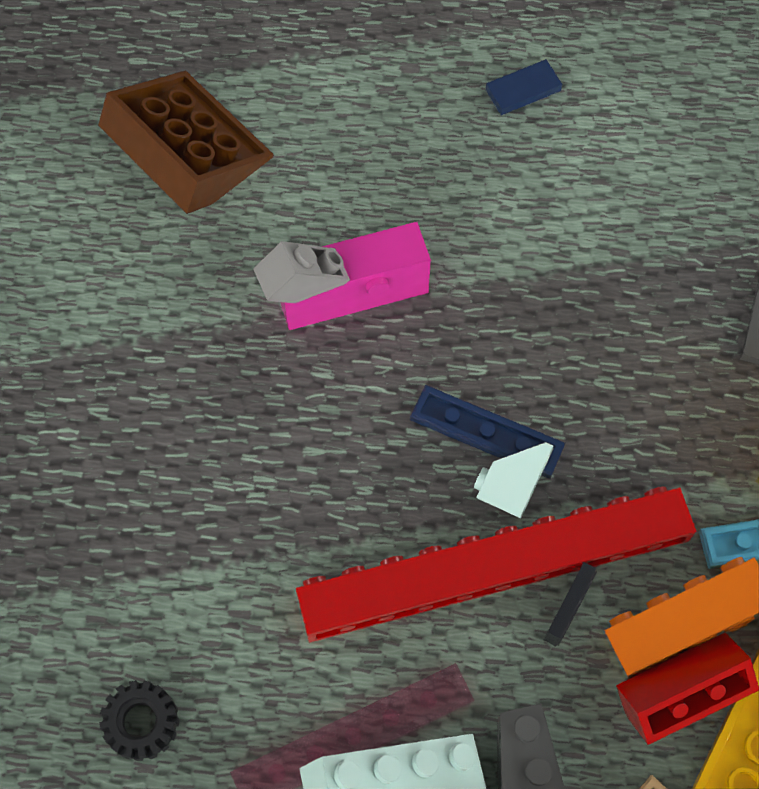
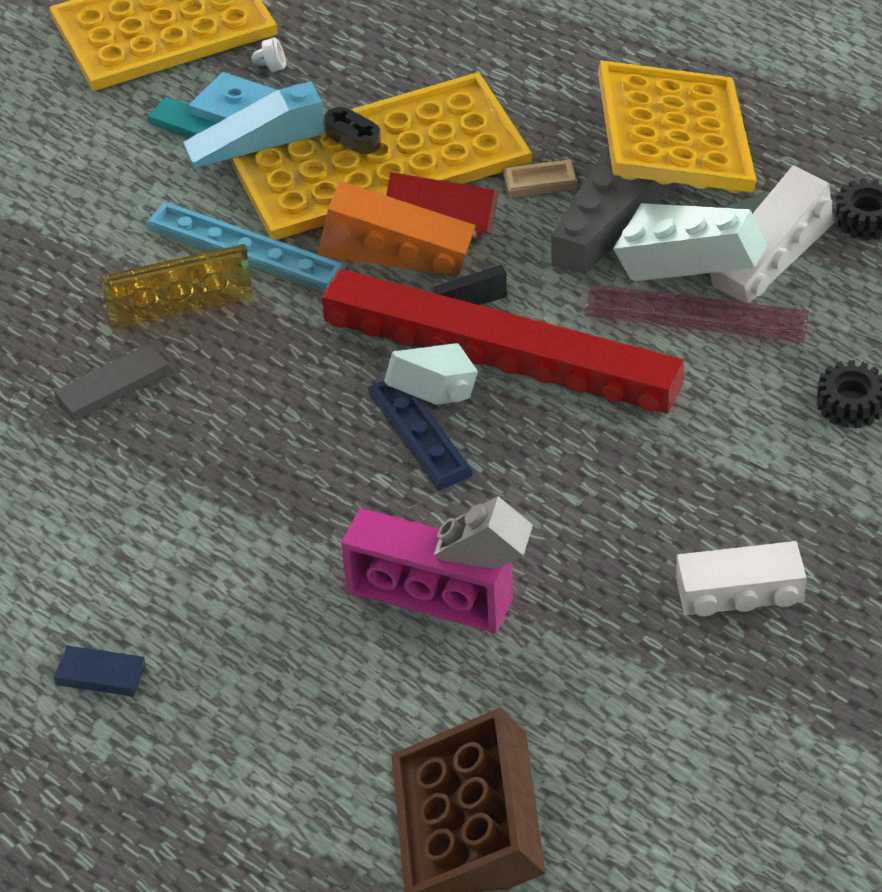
camera: 140 degrees left, 20 degrees down
none -> white brick [676,541,807,617]

